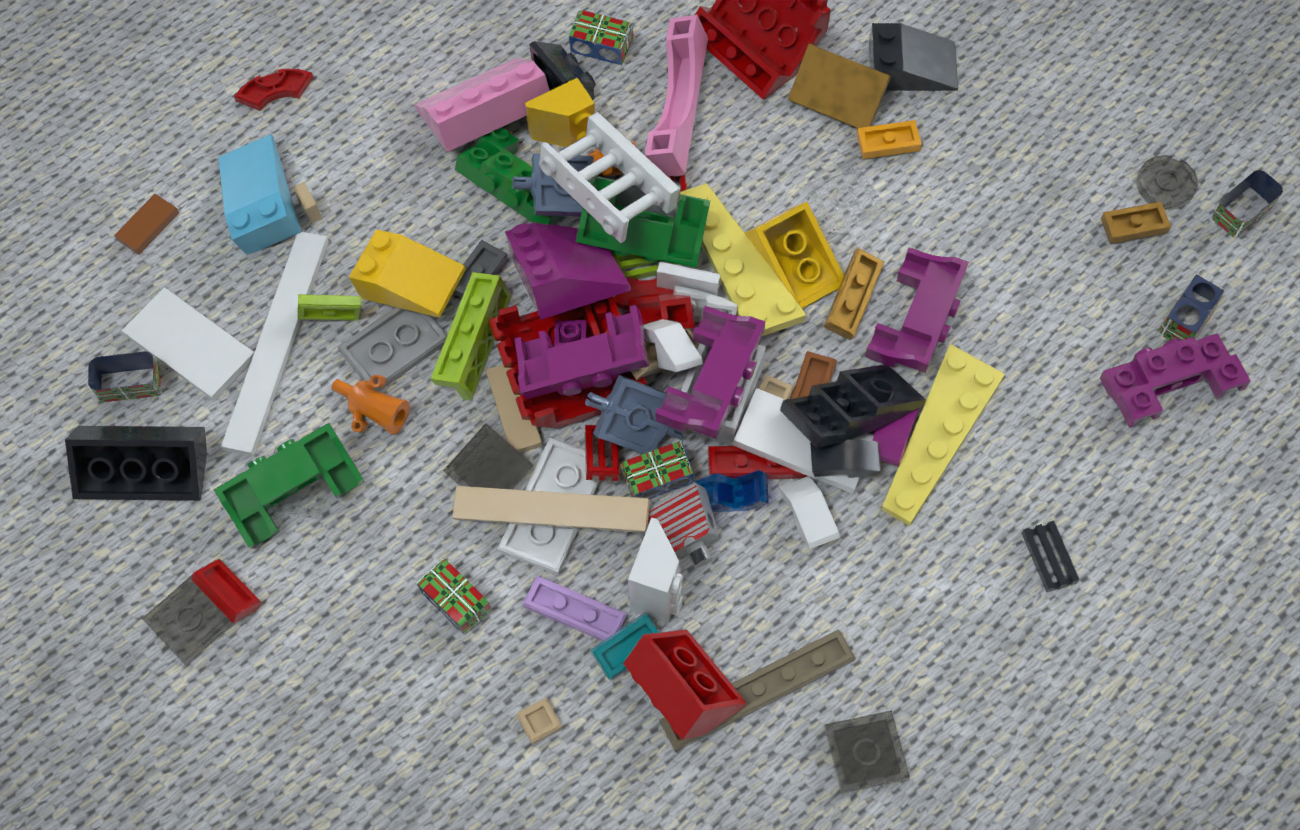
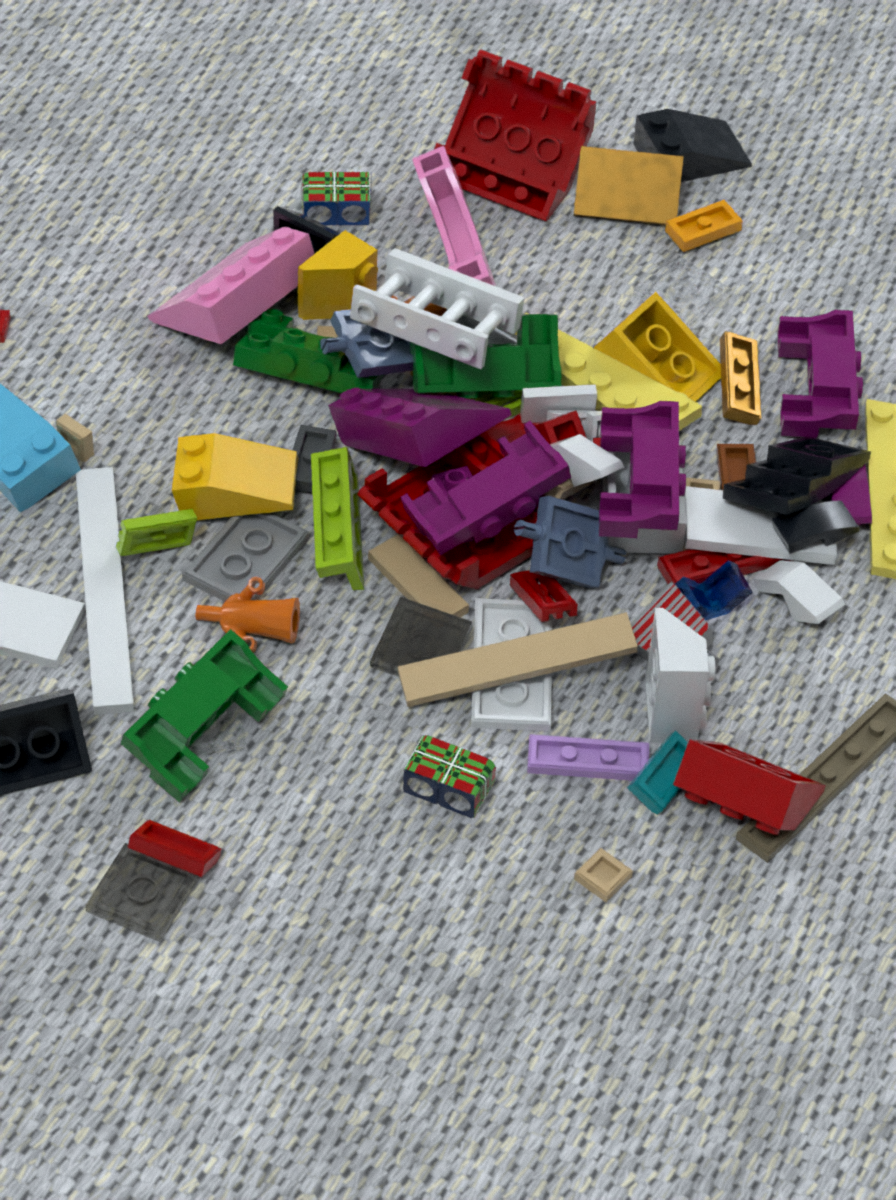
camera: 25 degrees left, 15 degrees down
piece [620,441,693,499] -> none

